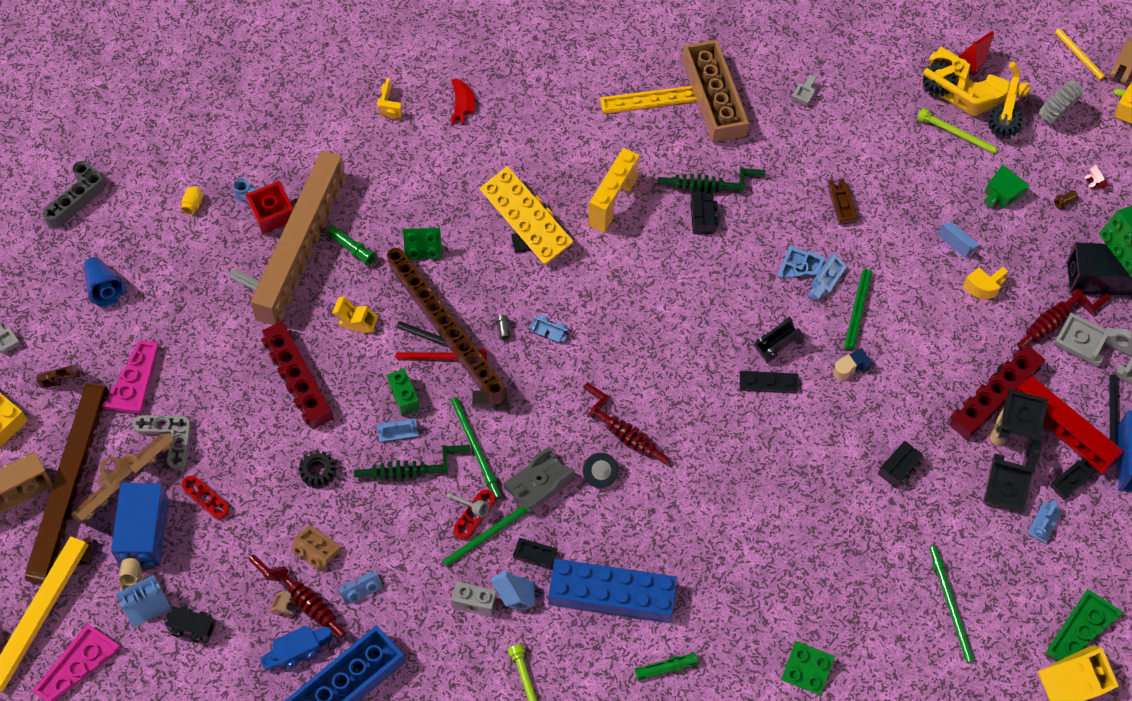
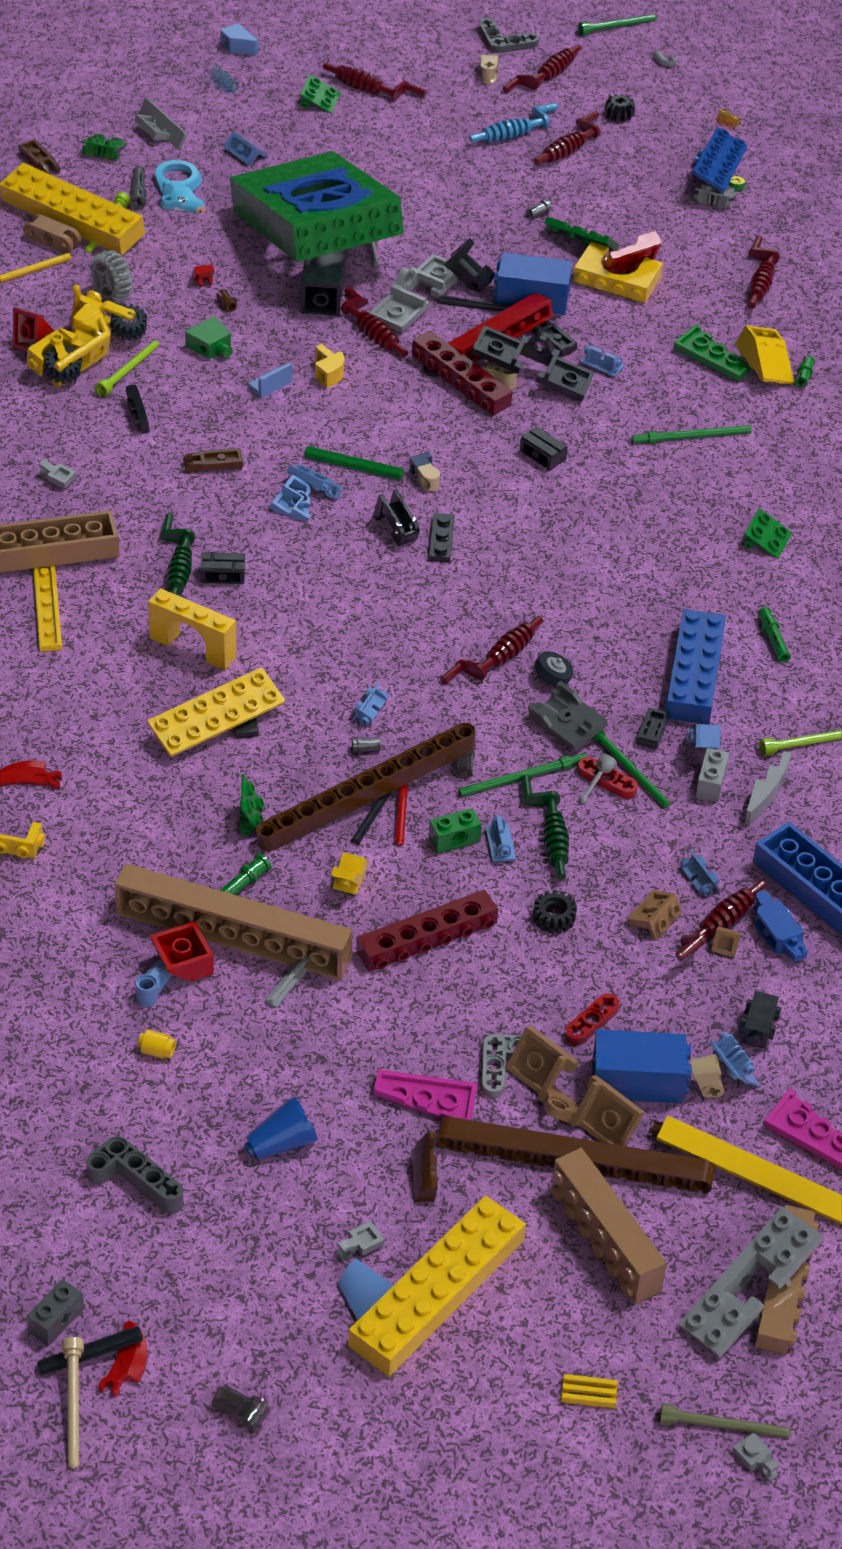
camera: 90 degrees left, 15 degrees down
none -> black hinge [125,384,150,433]
none -> light grey slope [744,751,792,826]

